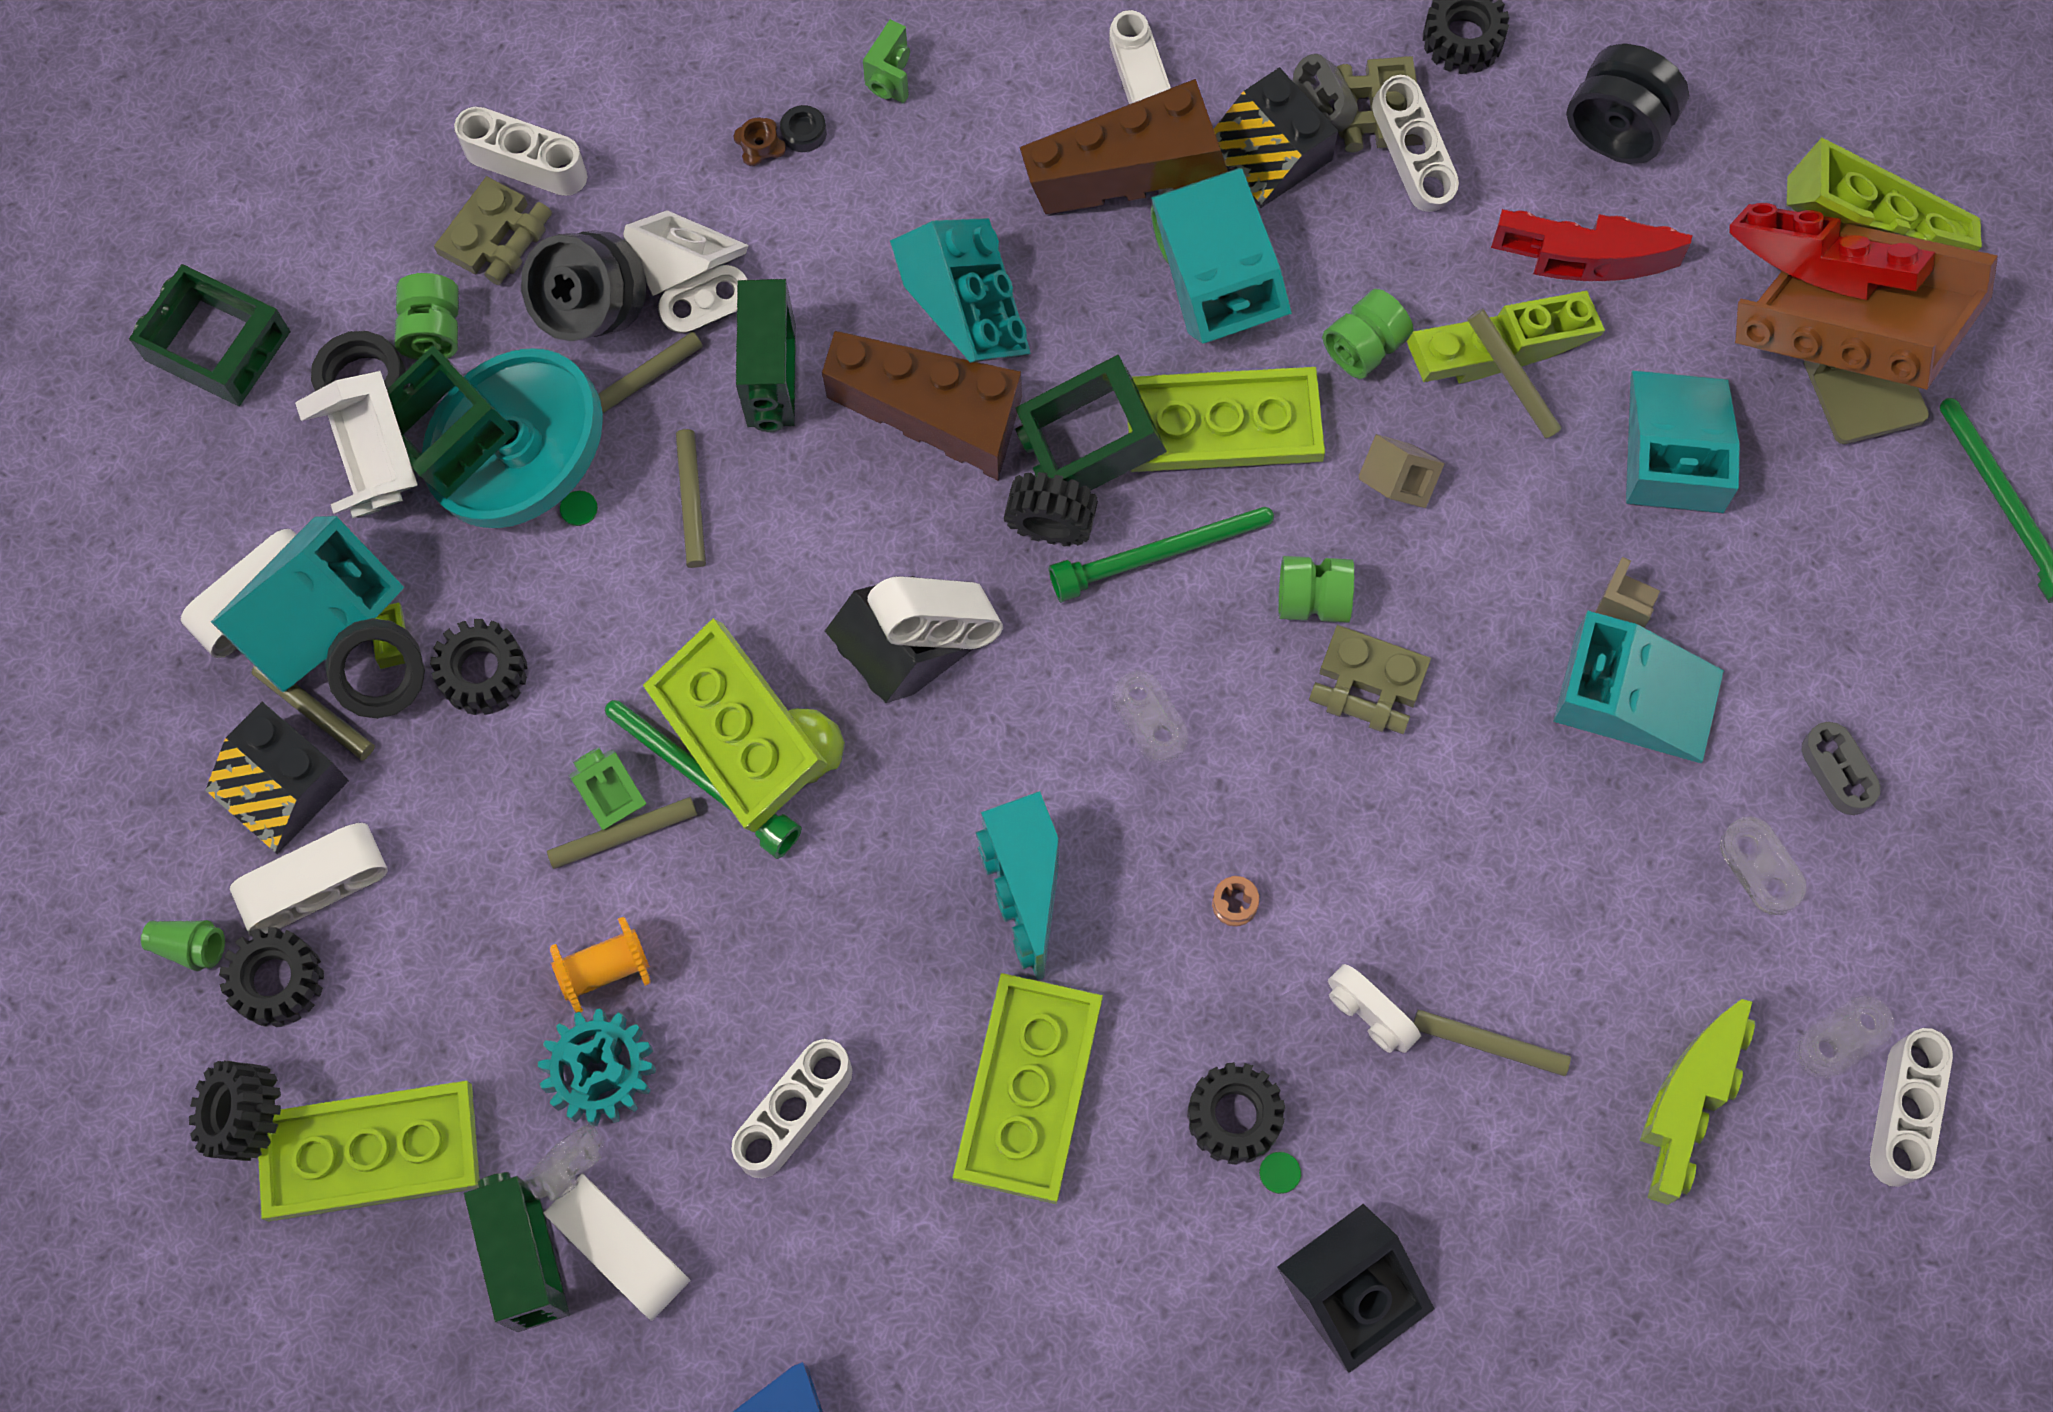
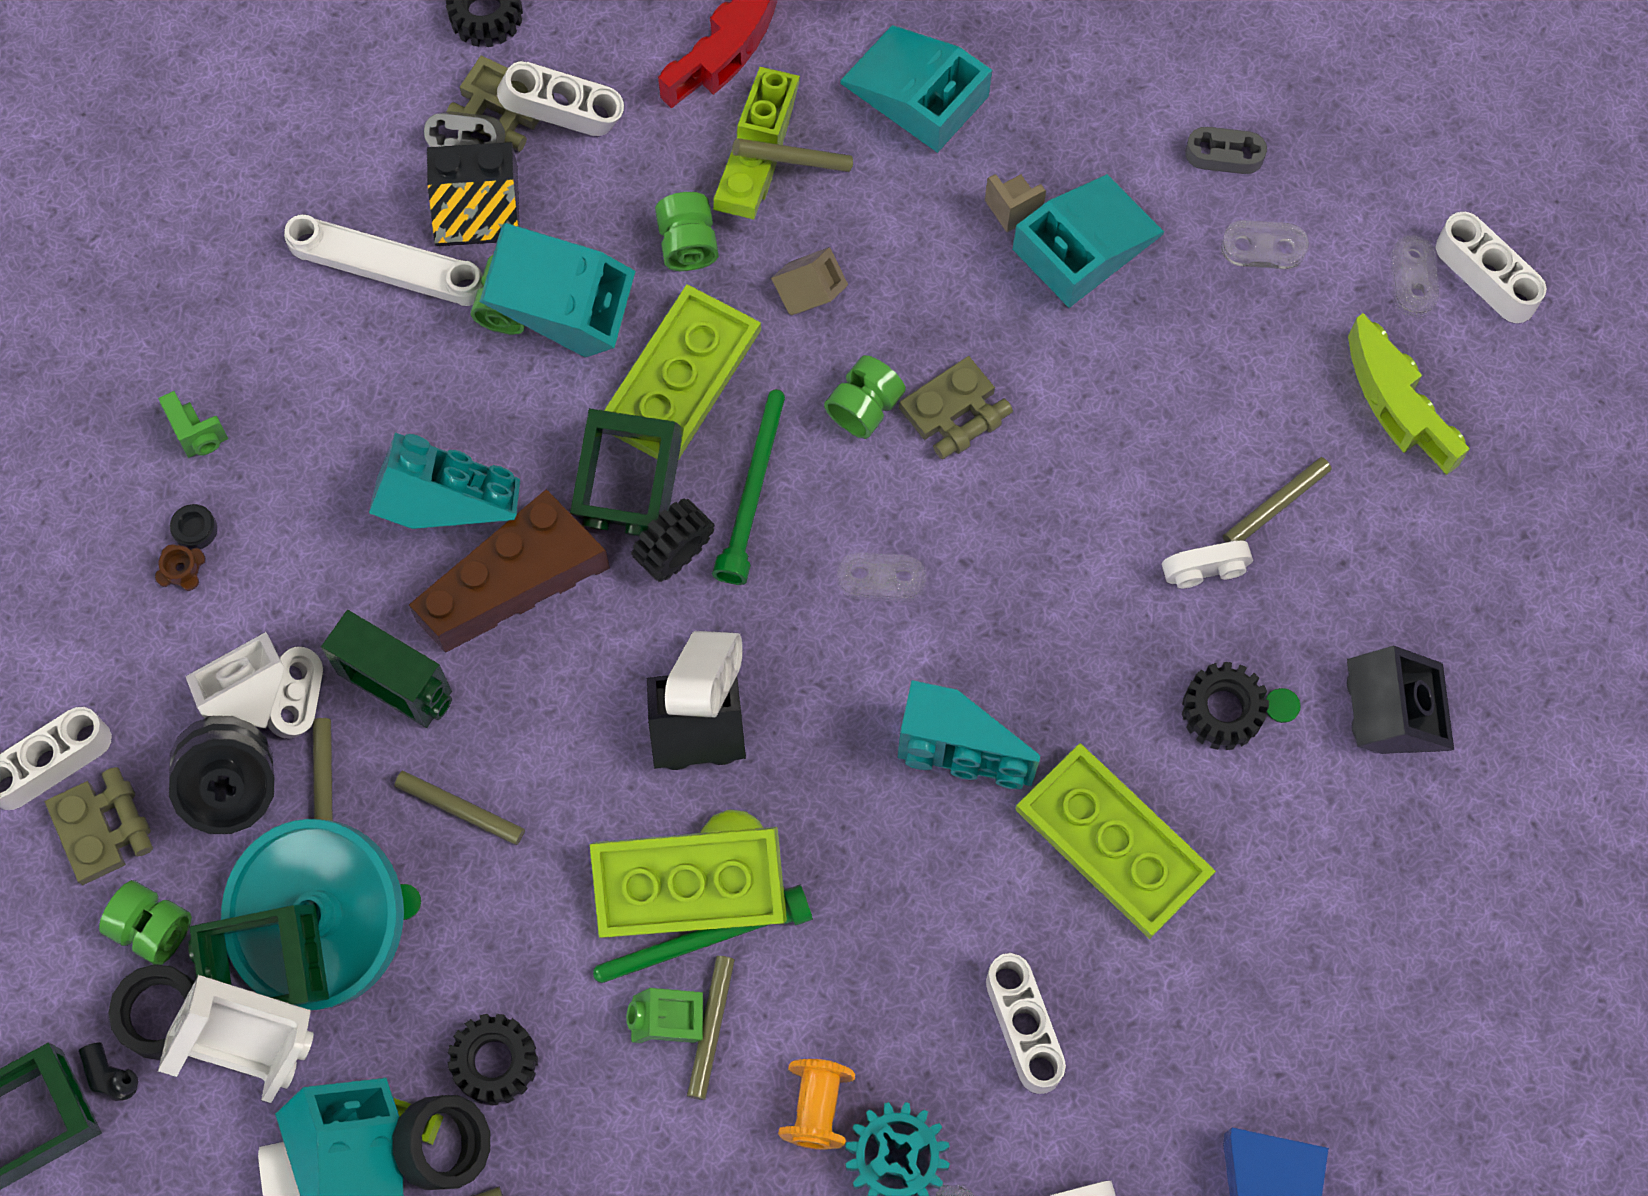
camera: 60 degrees left, 0 degrees up
reddish brown wedge [1019,79,1228,215] -> none
nougat bush [1212,876,1259,927] -> none
none -> black arm [78,1042,138,1101]

